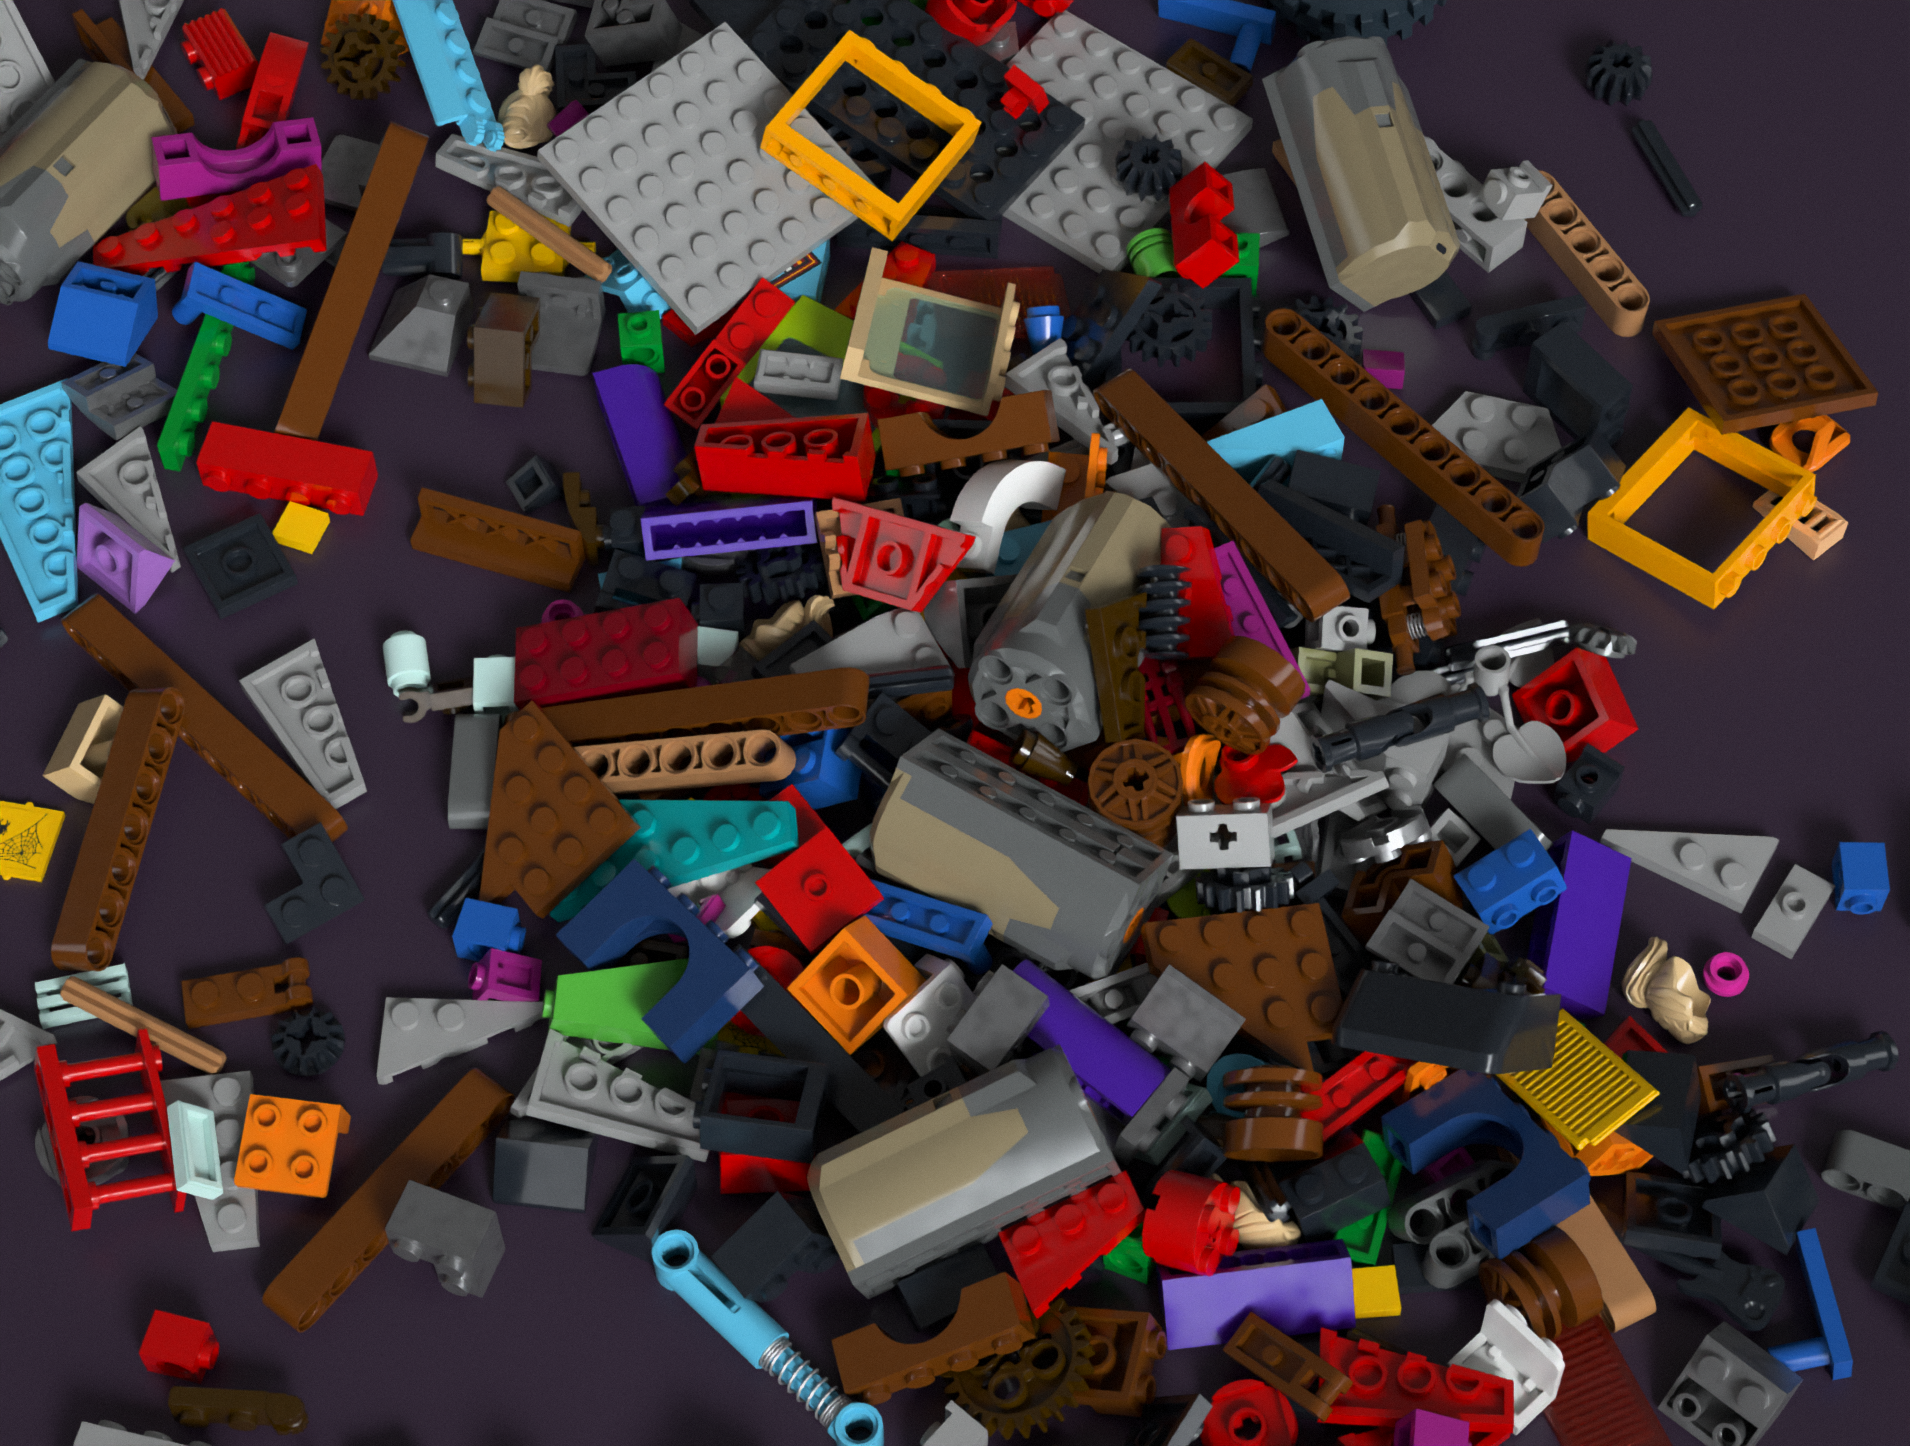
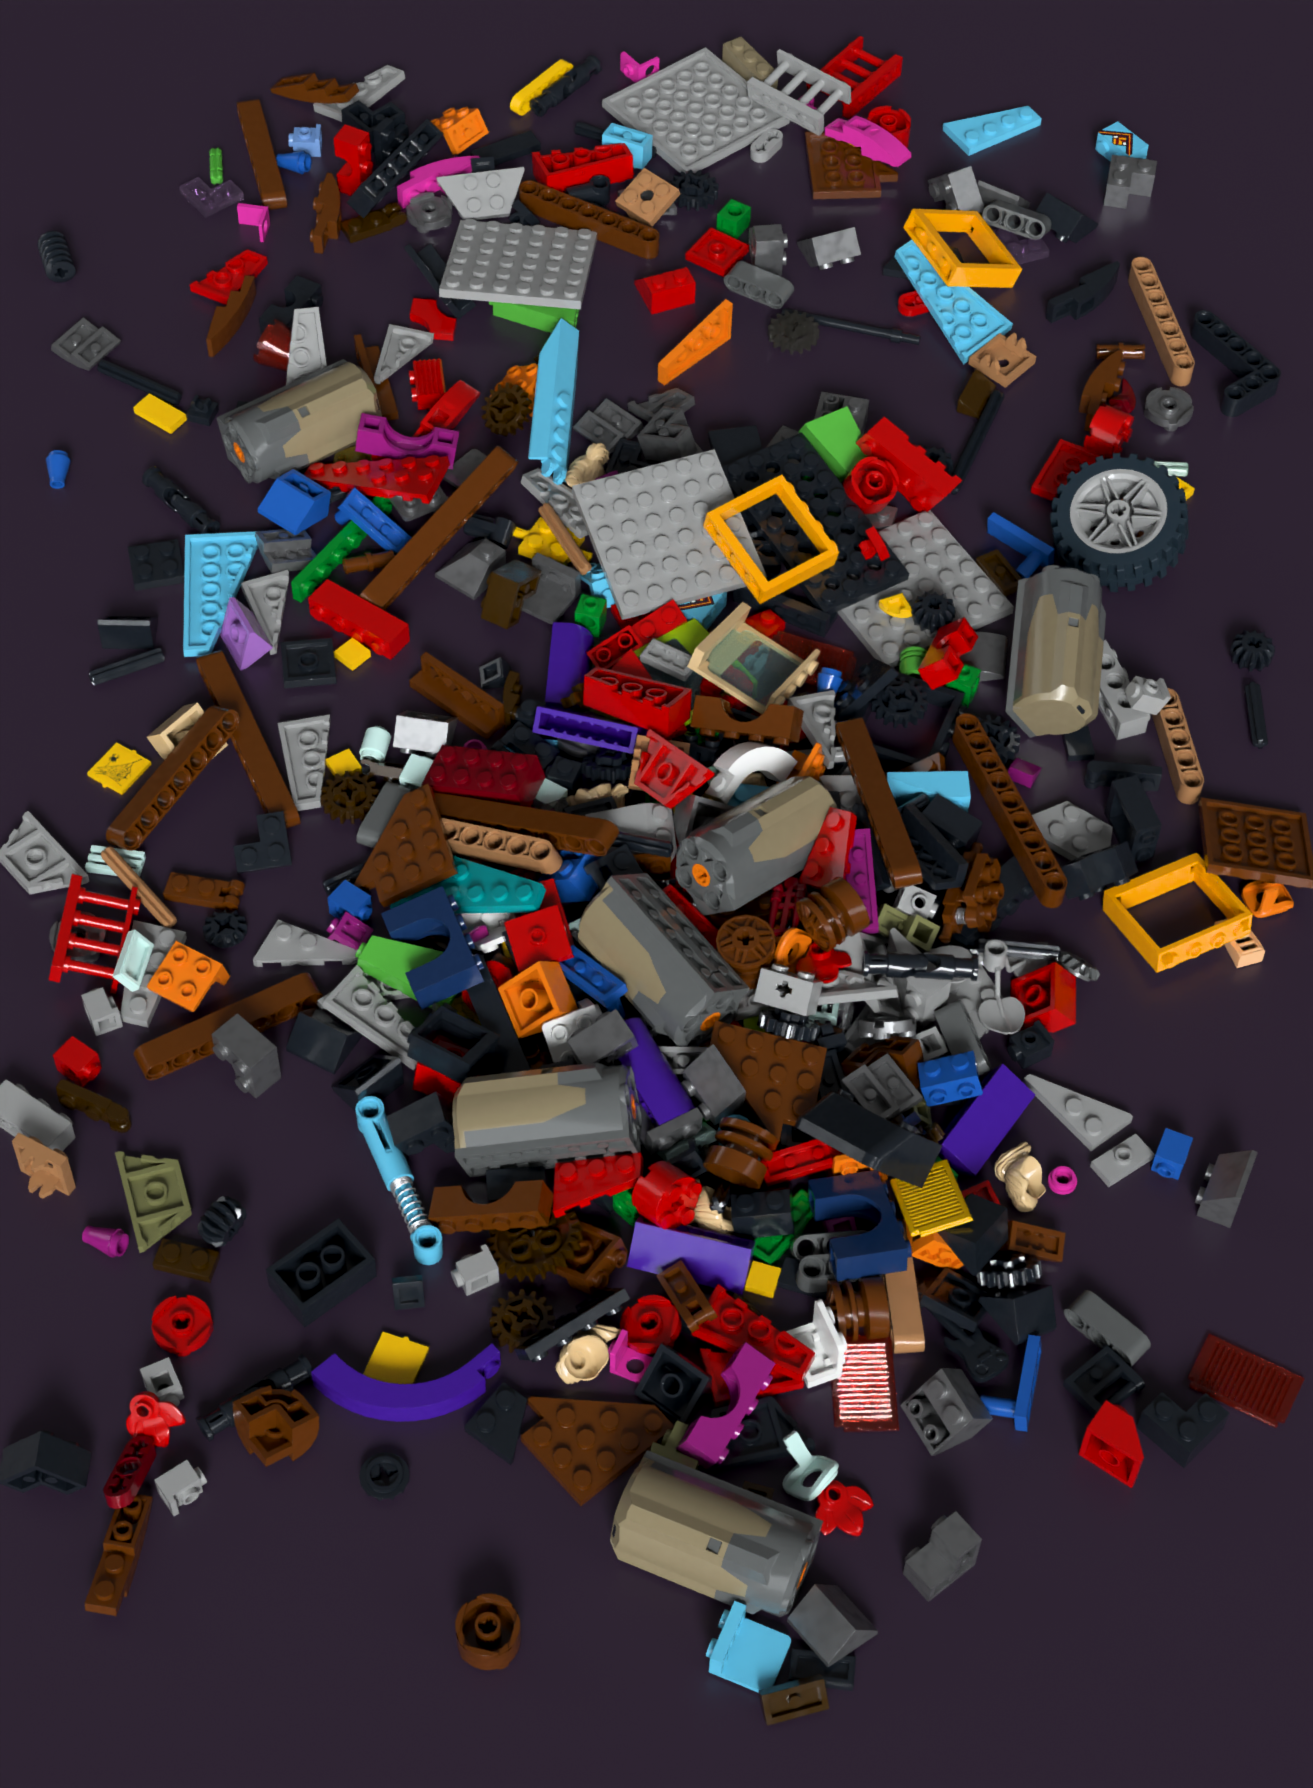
camera: 20 degrees right, 5 degrees down
dark brown cone [1009,730,1079,786] -> none
dark brown wing [1085,592,1147,743] -> none
black piece [1136,565,1192,660] -> none
black piece [1723,1030,1899,1114] -> none
none -> light grey brick [81,987,123,1036]
none -> dark brown gear [320,771,379,824]
none -> yellow tile [326,749,362,777]
none -> reddish brown pin [342,550,395,574]
none -> slope [393,710,458,757]
none -> yellow tile [879,593,912,618]

